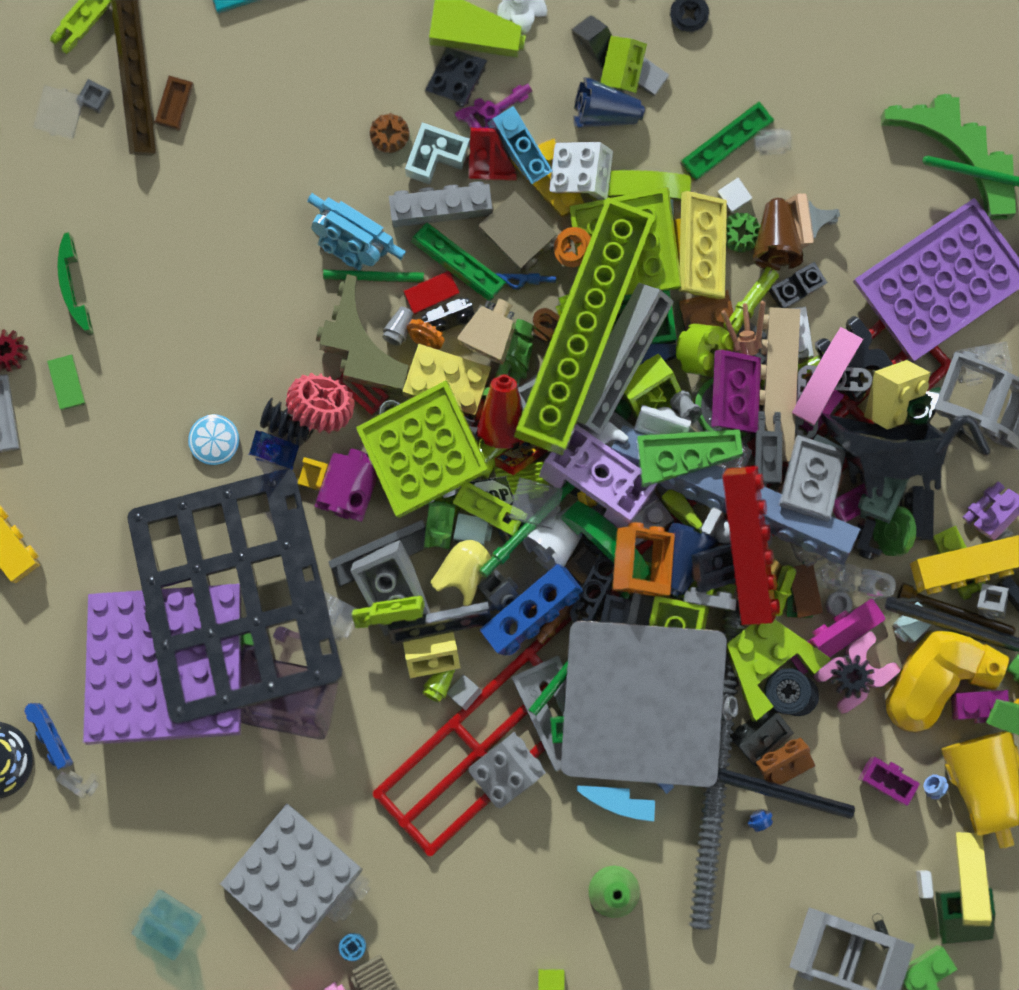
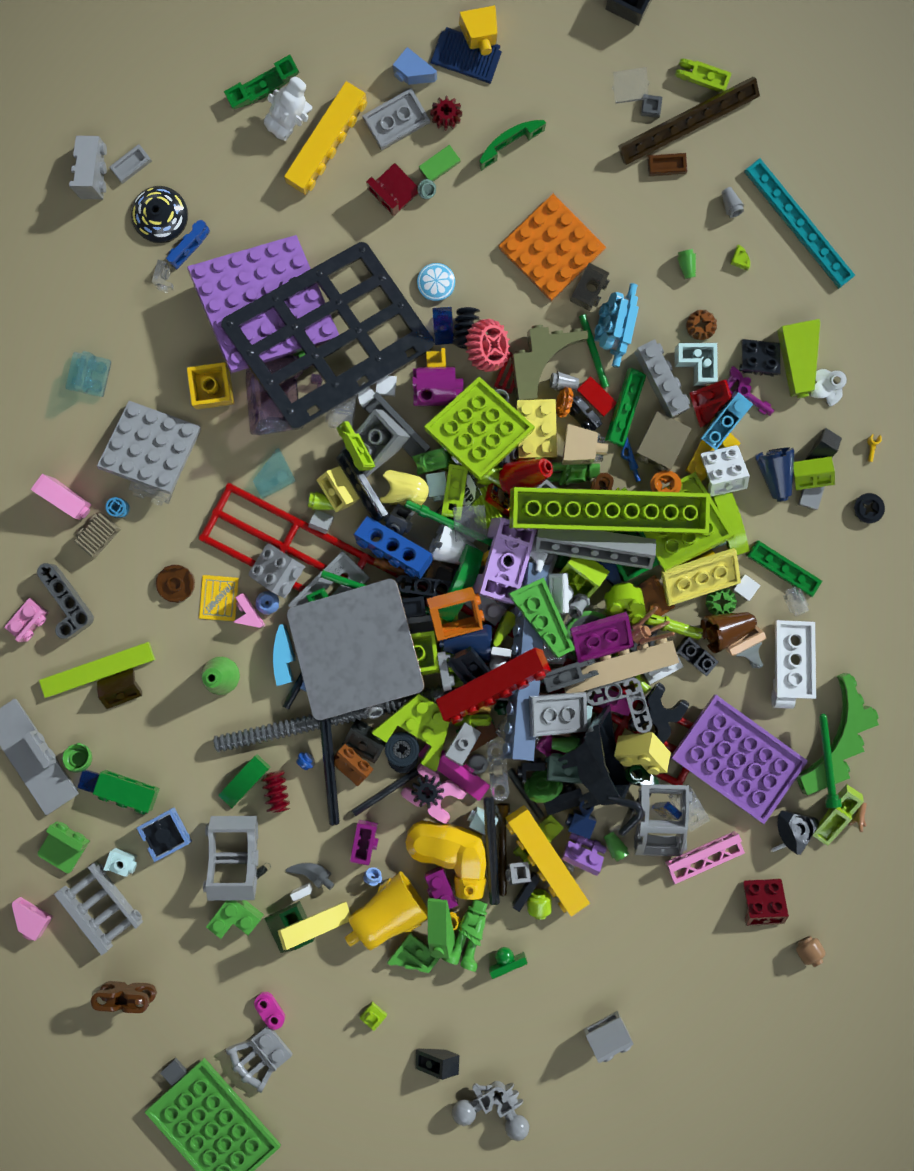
camera: 70 degrees right, 5 degrees up
bright pink slope [792,327,863,426] -> none
none -> reddish brown tile [156,565,195,603]
none -> yellow brick [187,362,234,409]
none -> yellow sticker [199,575,239,621]
none -> green slope [218,754,271,808]
none -> bright pink slope [234,593,266,628]
none -> clear light blue wing [253,448,296,499]
none -> medium blue plate [256,591,279,615]
none -> dark red piece [261,770,291,813]
none -> black bar [283,672,304,710]
none -> dark grey bar [286,863,335,890]
none -> black bar [352,768,420,816]
none -> white tile [358,382,375,409]
none -> dark red bracket [366,163,418,217]
none -> white tile [376,376,397,397]
none -> sand green plate [417,179,436,199]
none -> light grey plate [445,723,481,766]
none -> dark green plate [494,700,508,715]
none -> orange plate [499,193,606,302]
none -> pearl dark grey bar [506,768,545,820]
none -> bright green cone [551,736,580,753]
none -> dark blue brick [565,801,597,839]
none -> clear smoke brick [570,263,610,311]
none -> bright green cone [604,831,629,862]
none -> clear blue tile [652,802,683,820]
none -> bright green cone [677,249,696,279]
none -> light grey cone [721,187,744,218]
none -> lime tile [730,245,750,271]
none -> white hinge [771,620,816,709]

